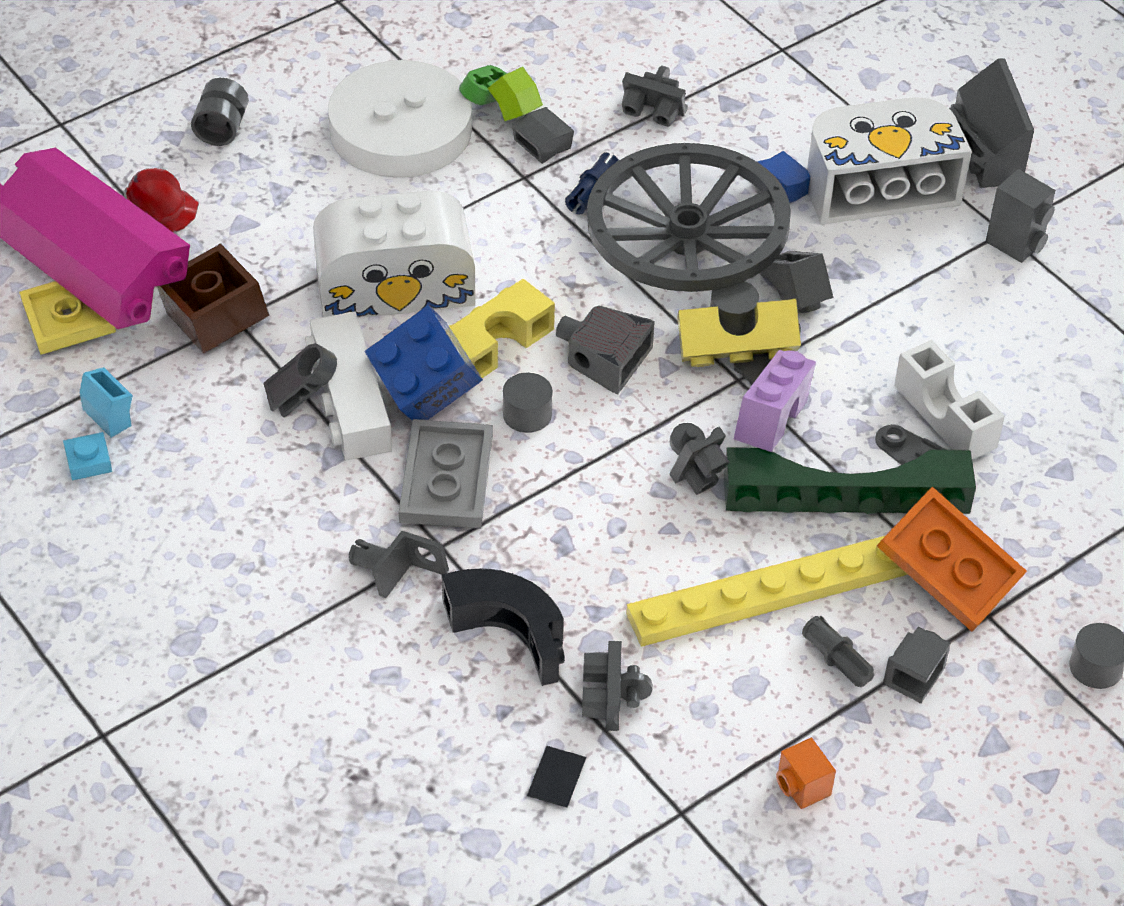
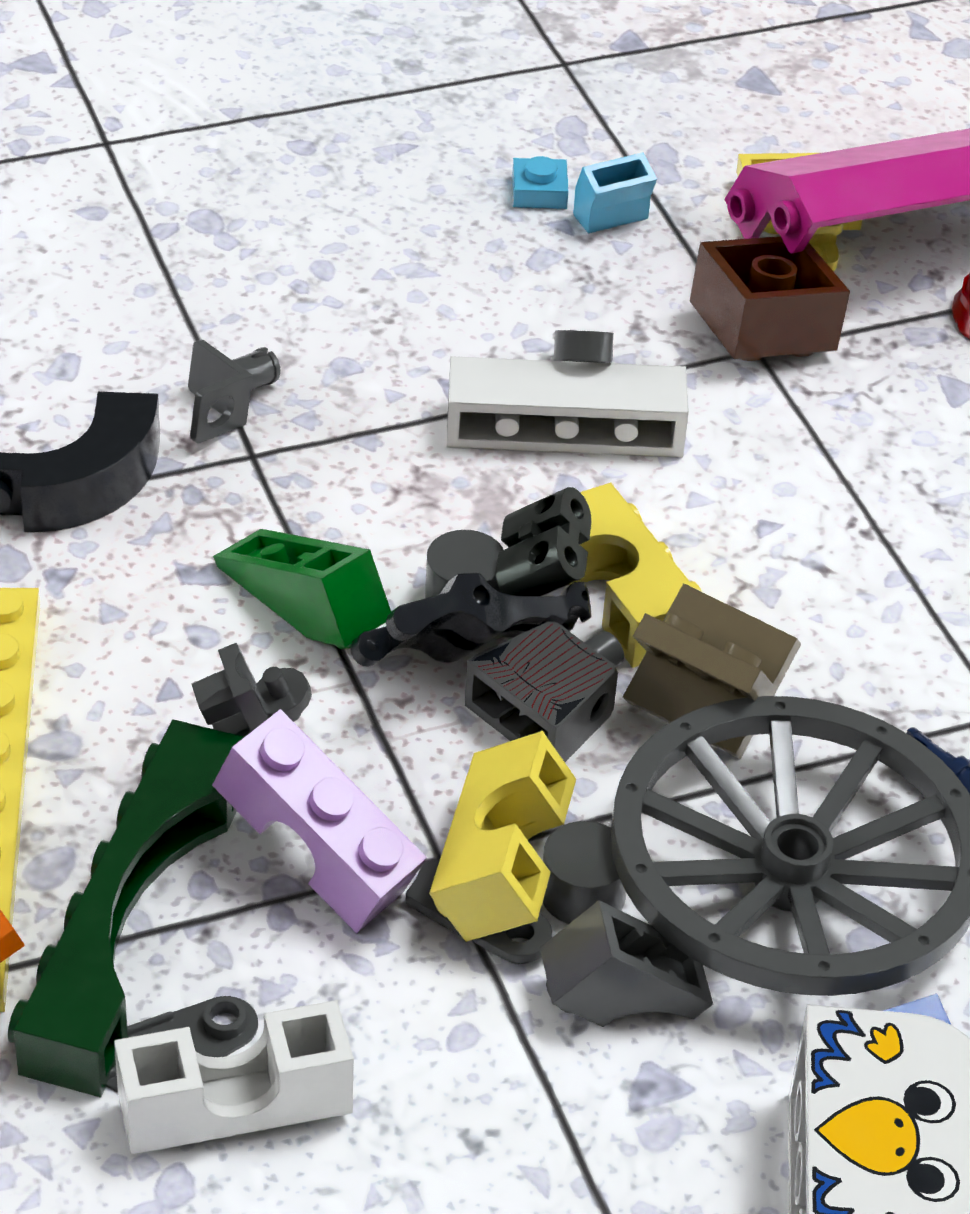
camera: 105 degrees right, 5 degrees down
white brick [313,190,476,318] -> none
blue brick [364,305,483,421] -> none
light grey plate [398,419,493,529] -> none
none -> green slope [213,529,391,649]
none -> black animal [351,573,591,667]
none -> pearl dark grey piece [496,487,592,596]
none -> dark tan bracket [623,583,801,759]

